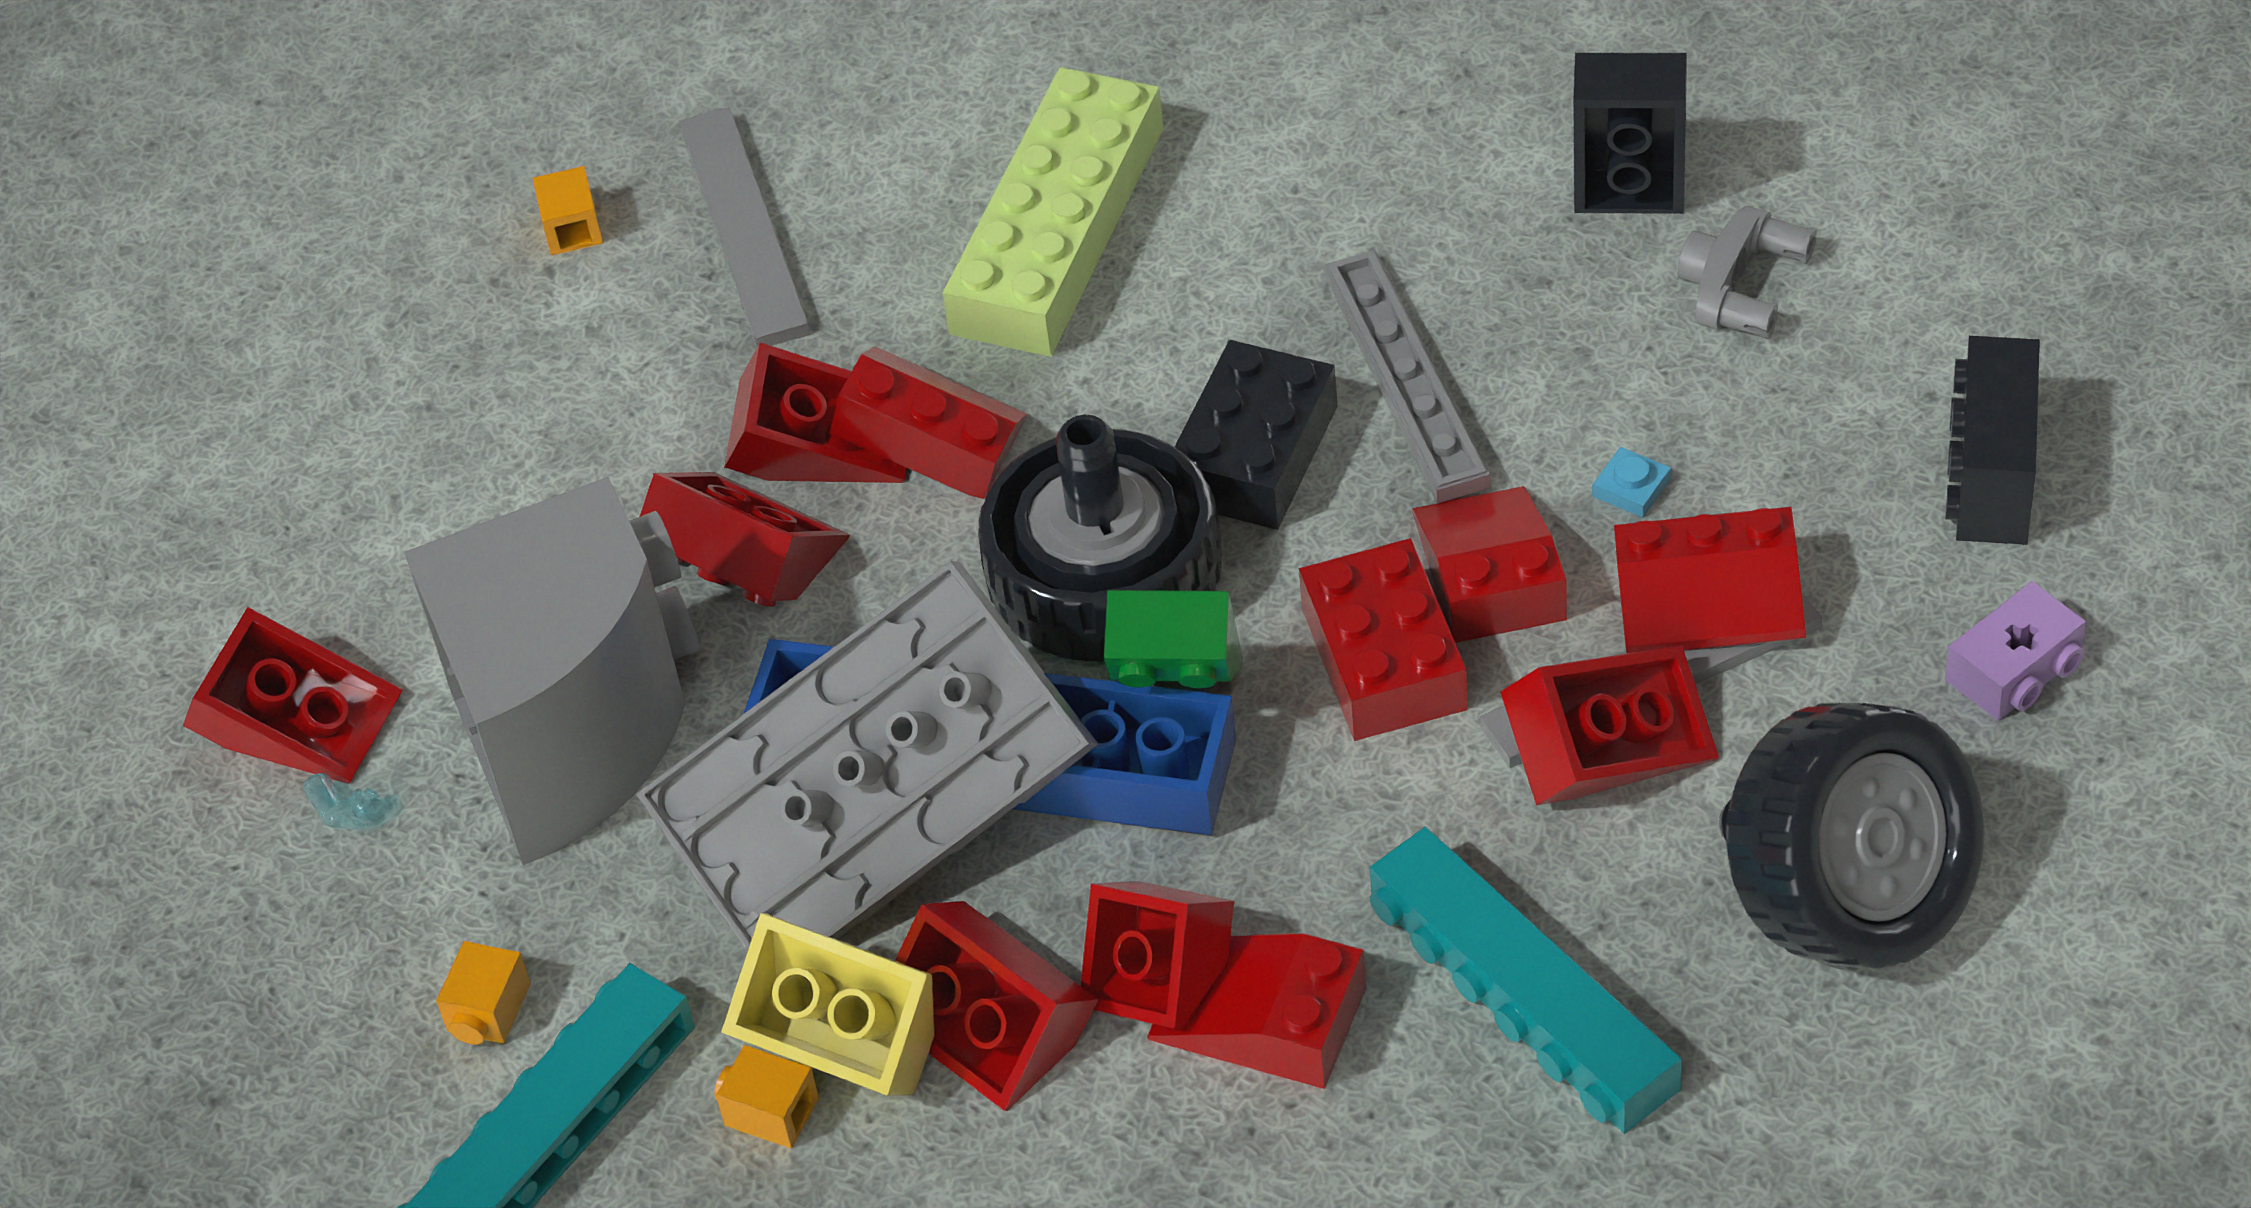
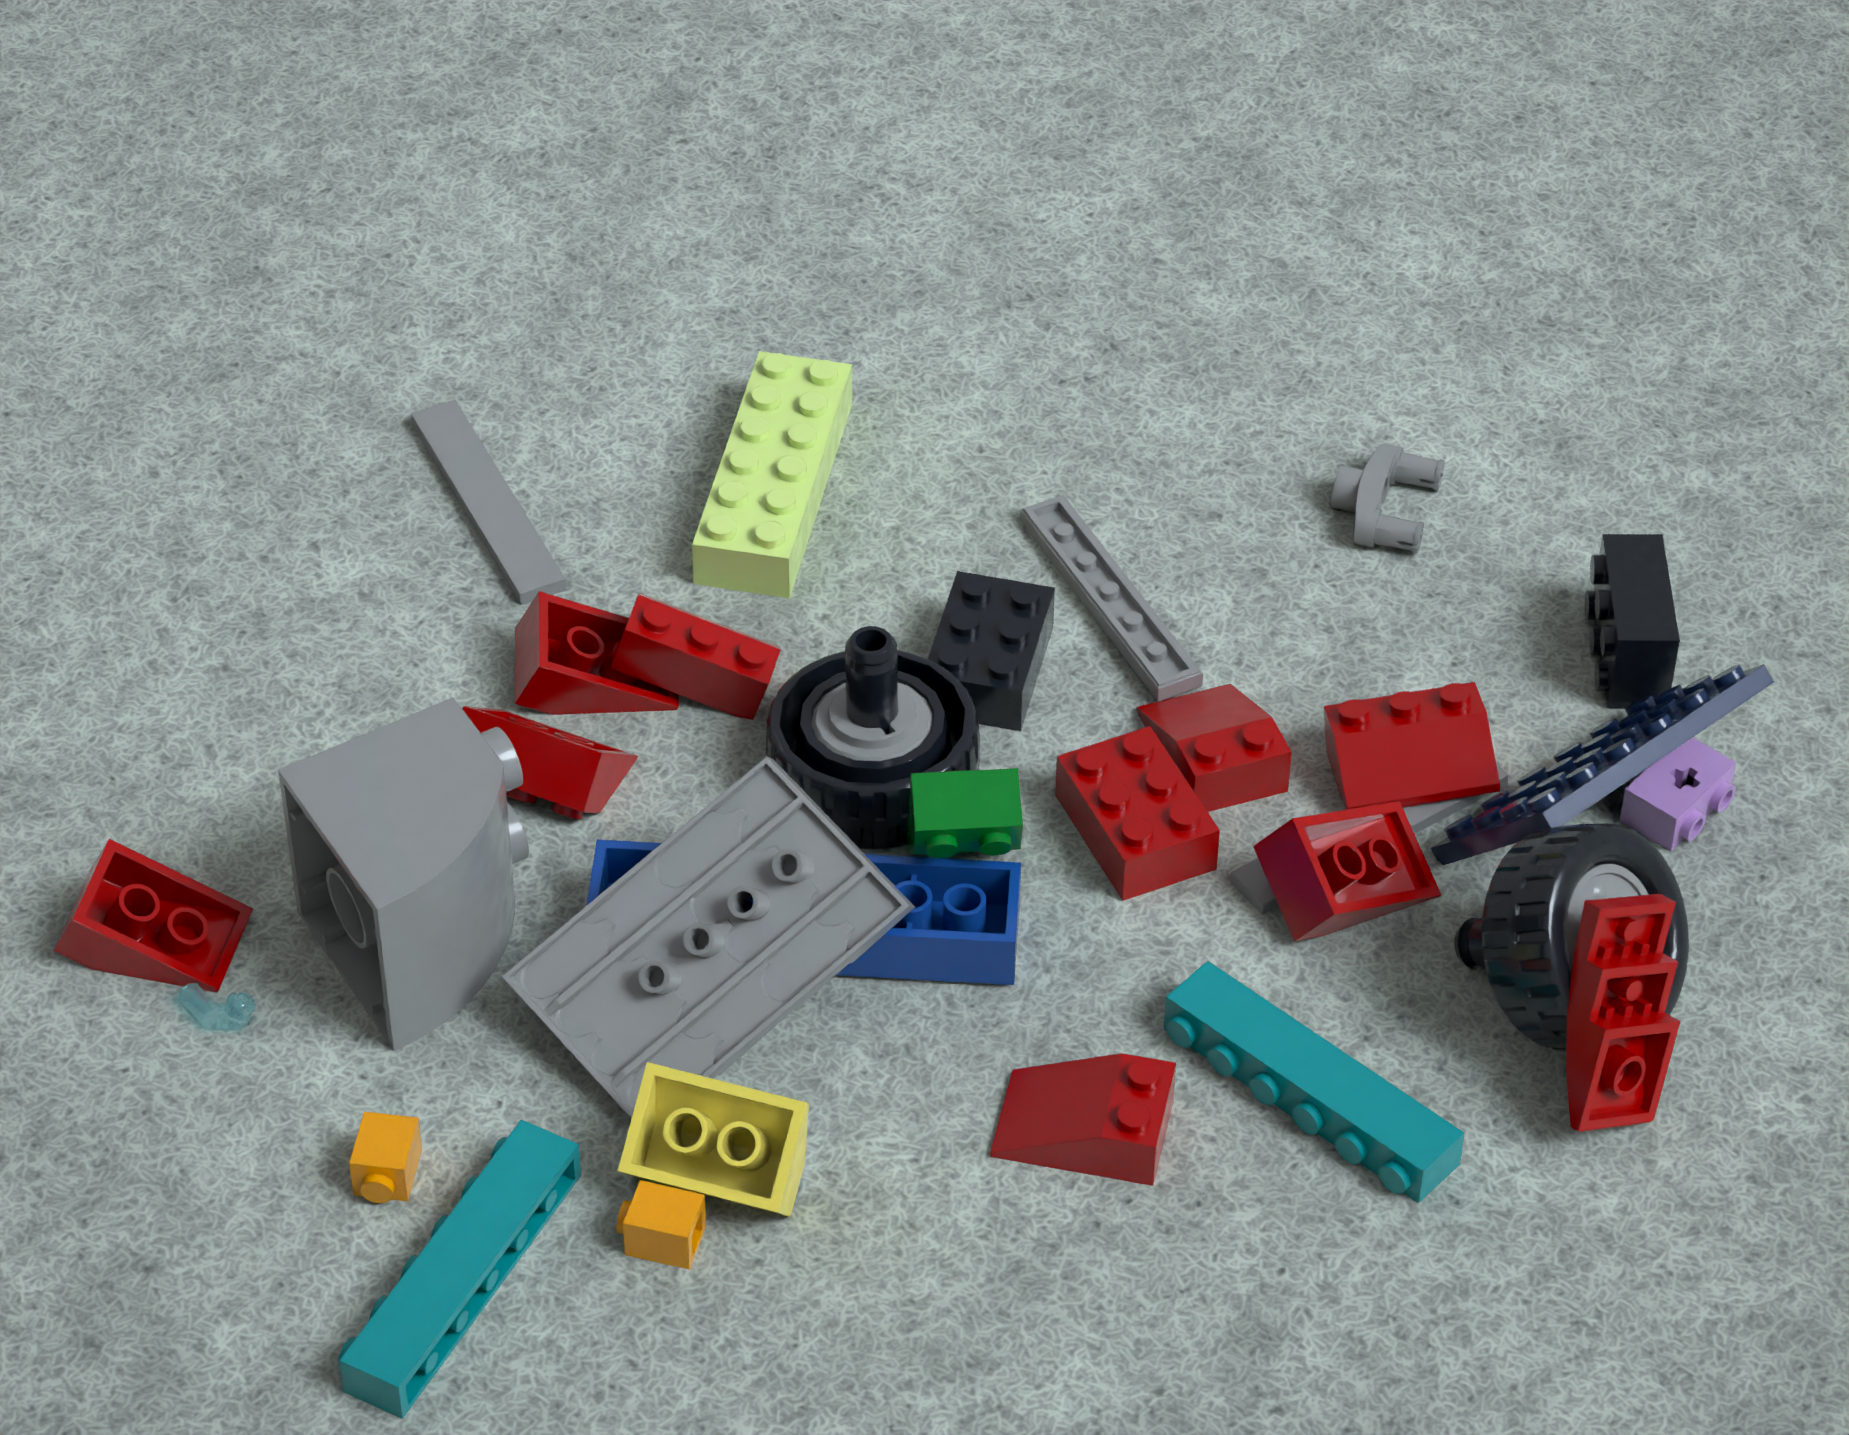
camera: 15 degrees left, 5 degrees down
light orange brick [532,166,603,256] -> none
red slope [895,901,1098,1111] -> none
red slope [1080,881,1234,1029] -> none
black brick [1573,53,1687,214] -> none
medium azure plate [1592,447,1671,518] -> none
none -> dark blue plate [1431,664,1774,865]
none -> red slope [1566,894,1681,1132]

